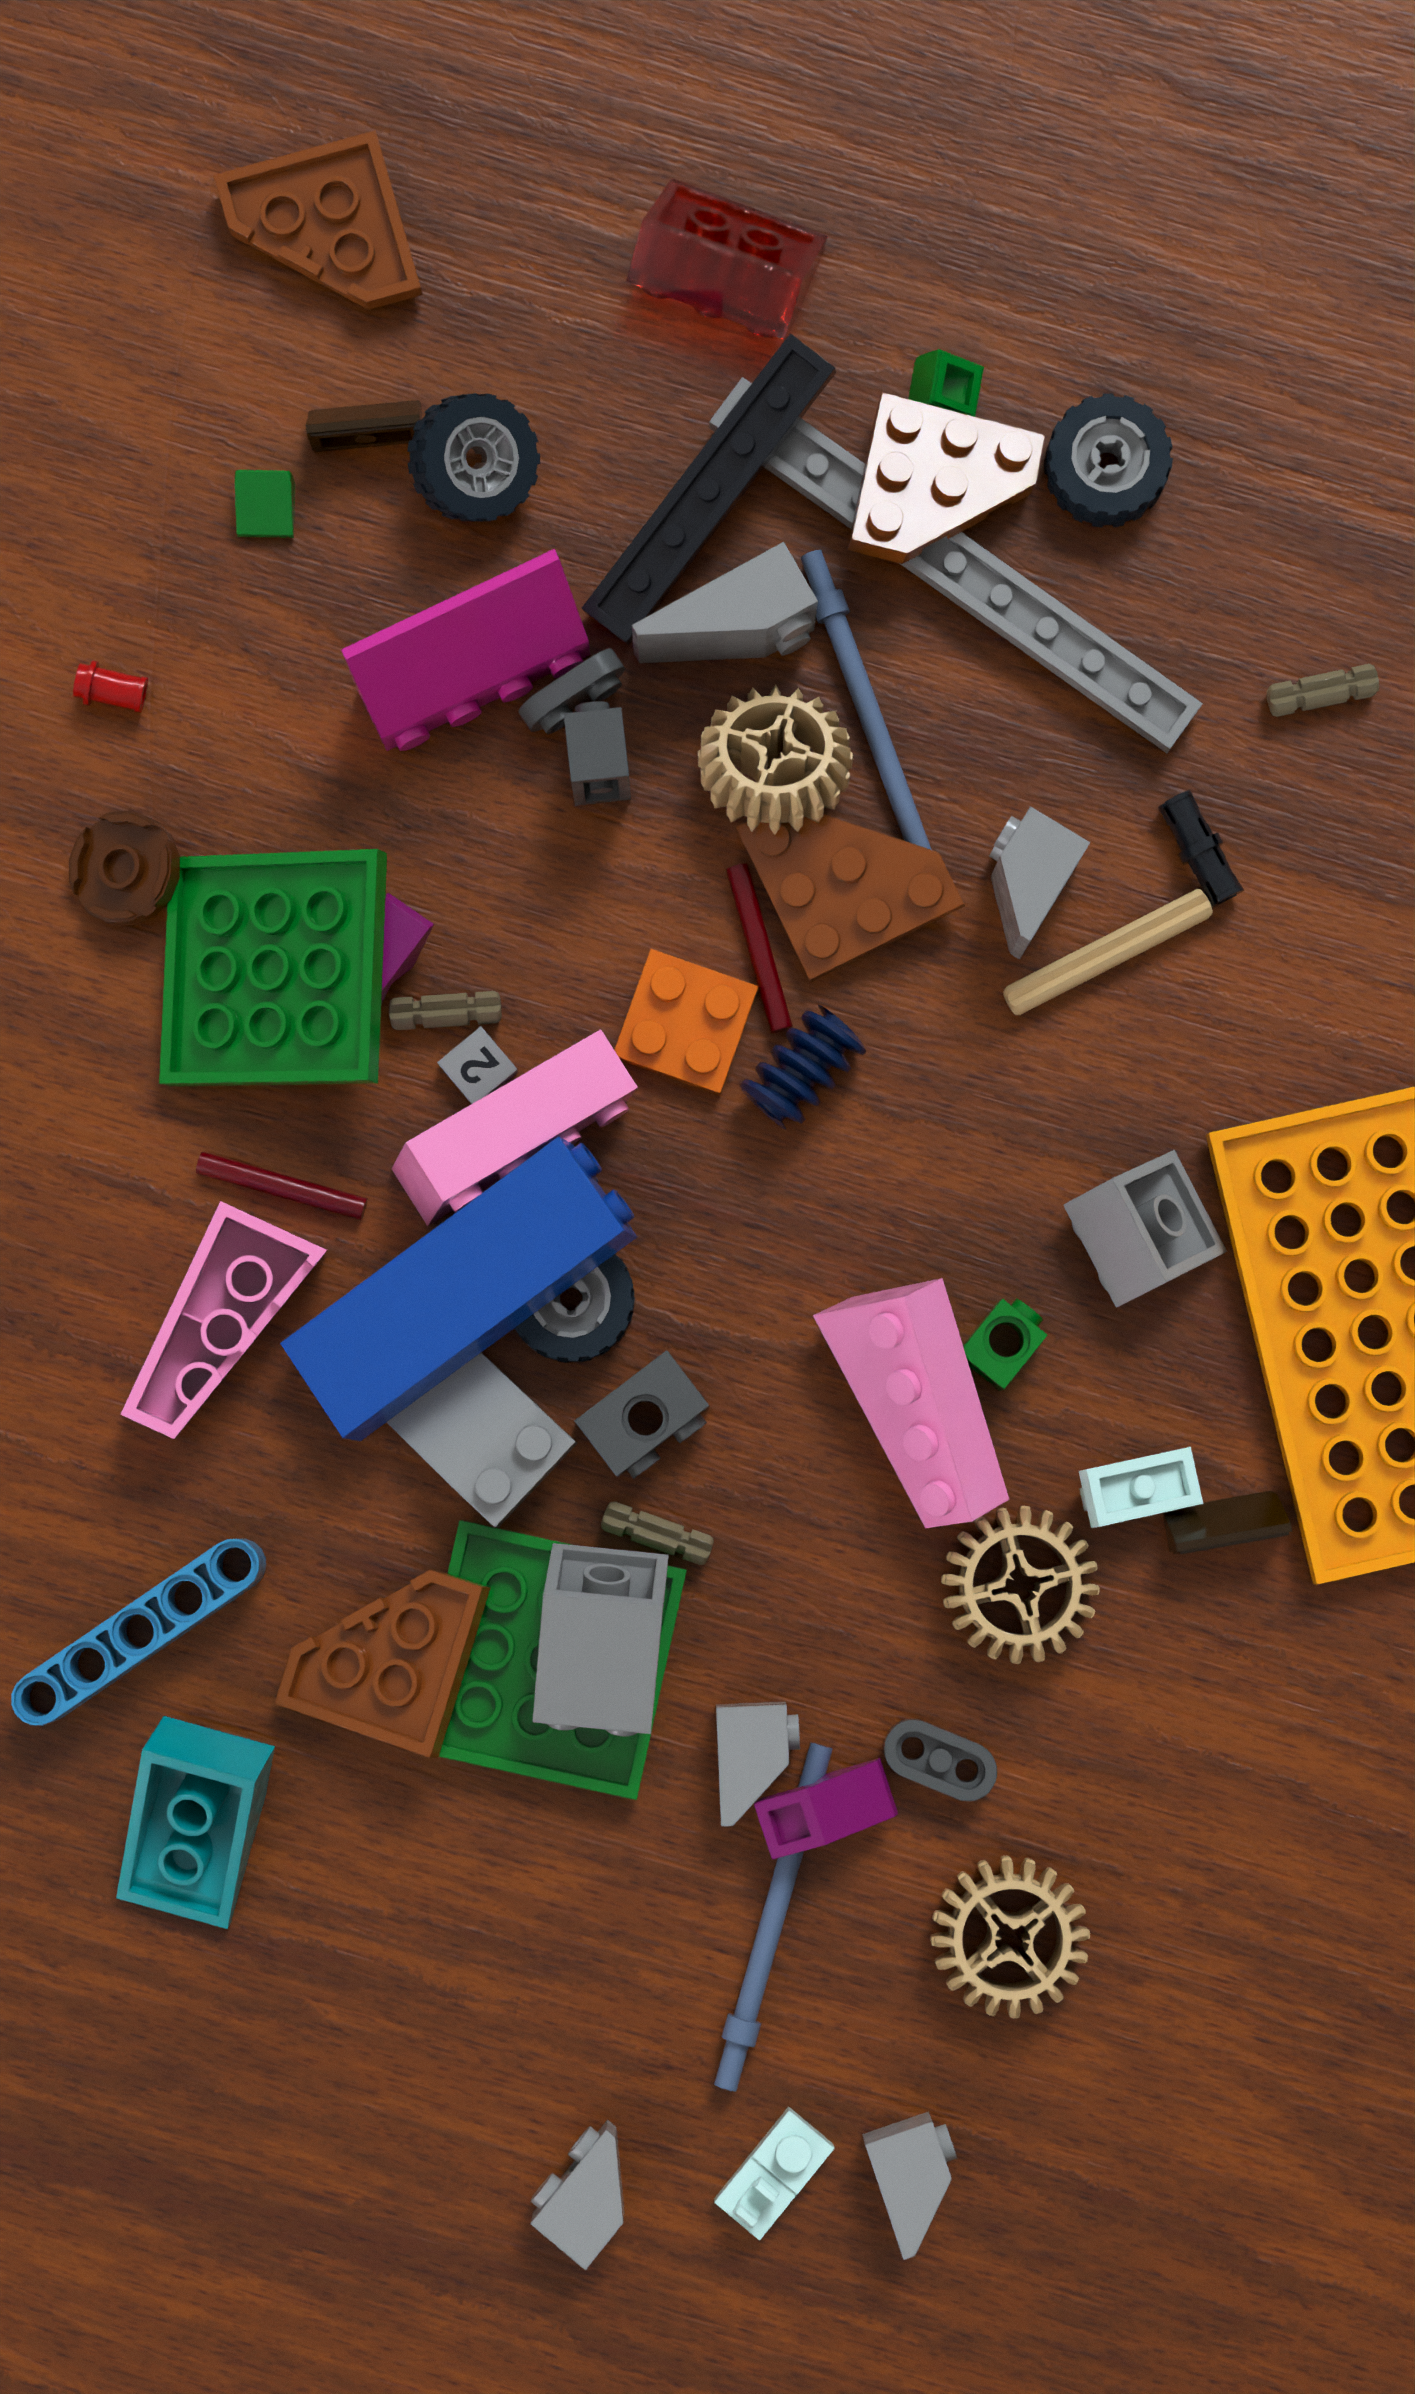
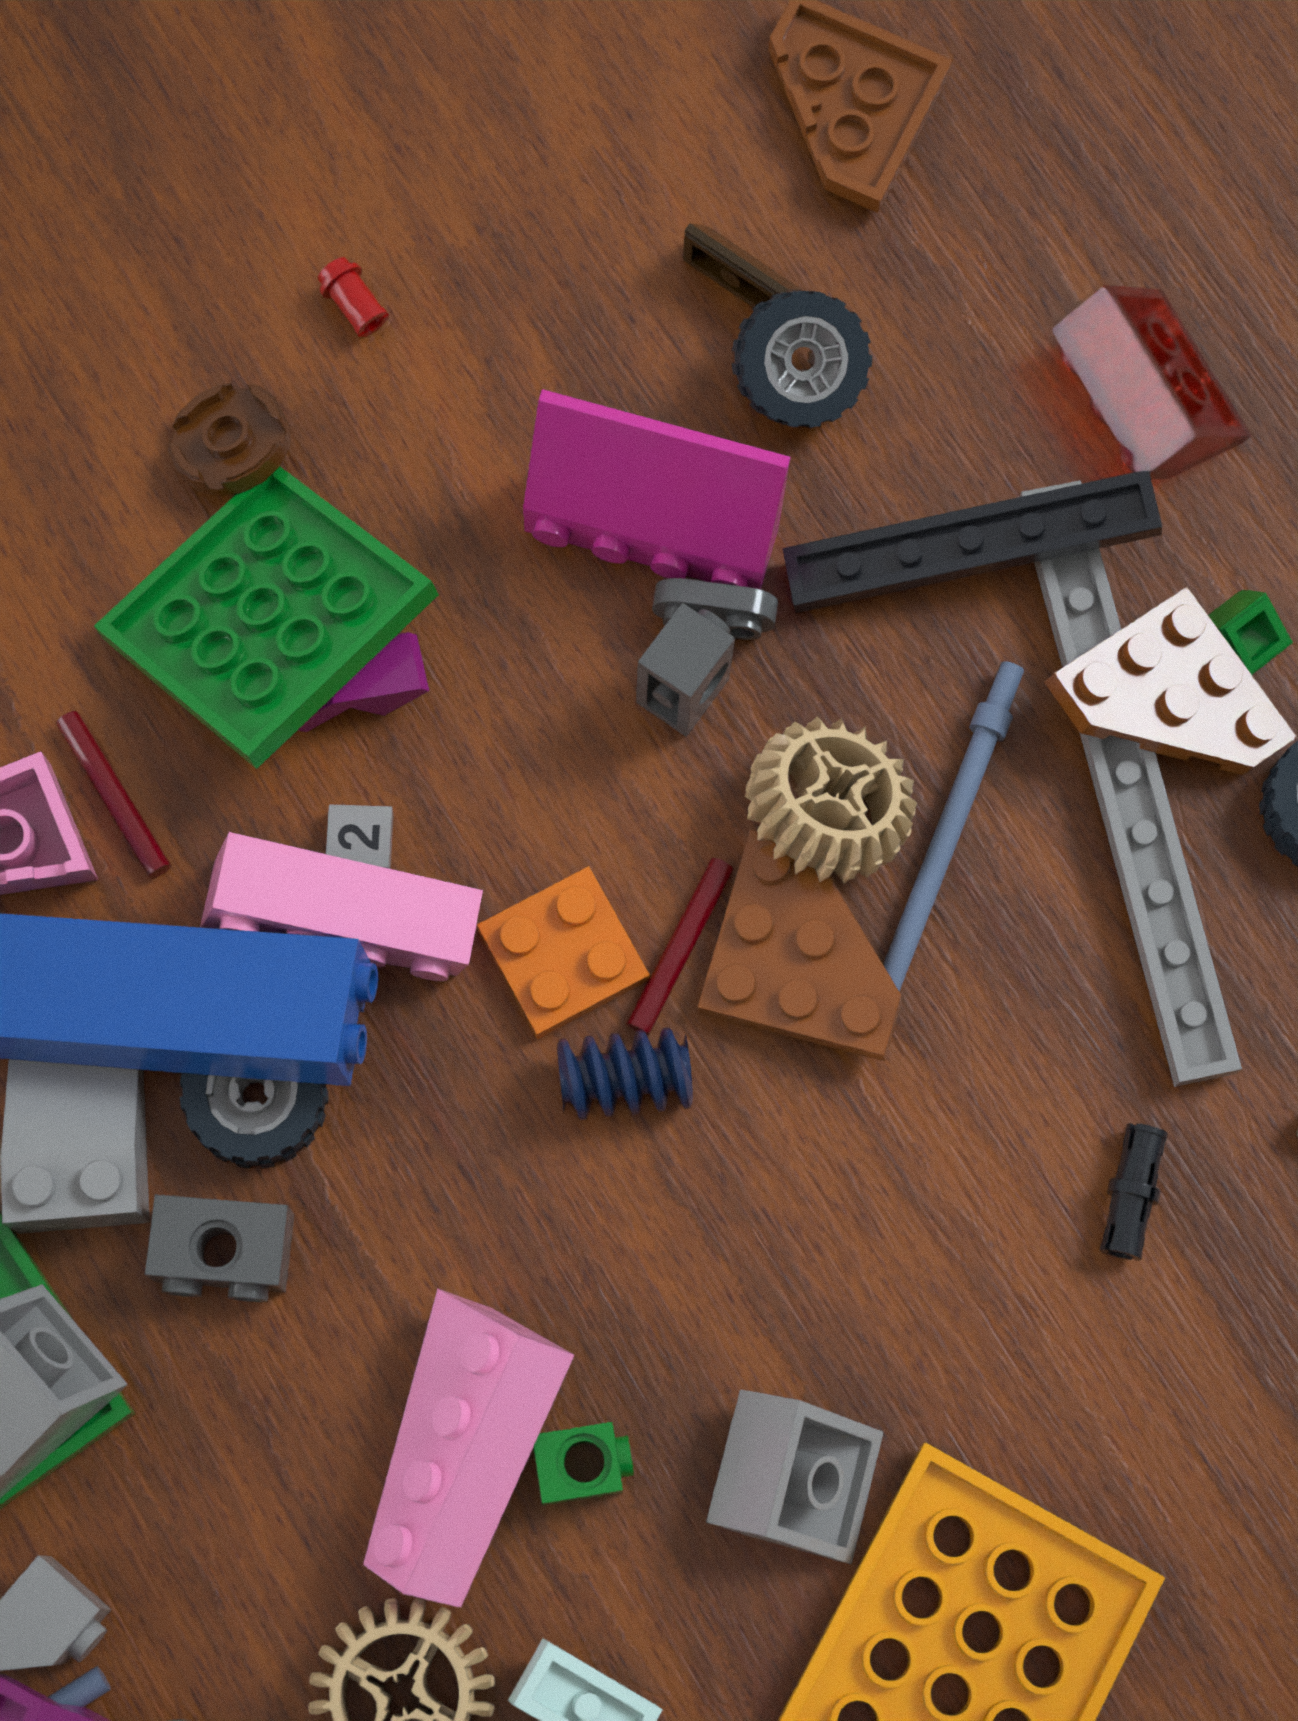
camera: 40 degrees right, 10 degrees down
green slope [235,470,296,538] -> none
dark tan axle [389,991,502,1030] -> none
dark tan axle [601,1501,714,1565] -> none
light grey slope [632,542,818,663] -> none
light grey slope [989,806,1090,960] -> none
tan axle [1003,889,1213,1015] -> none

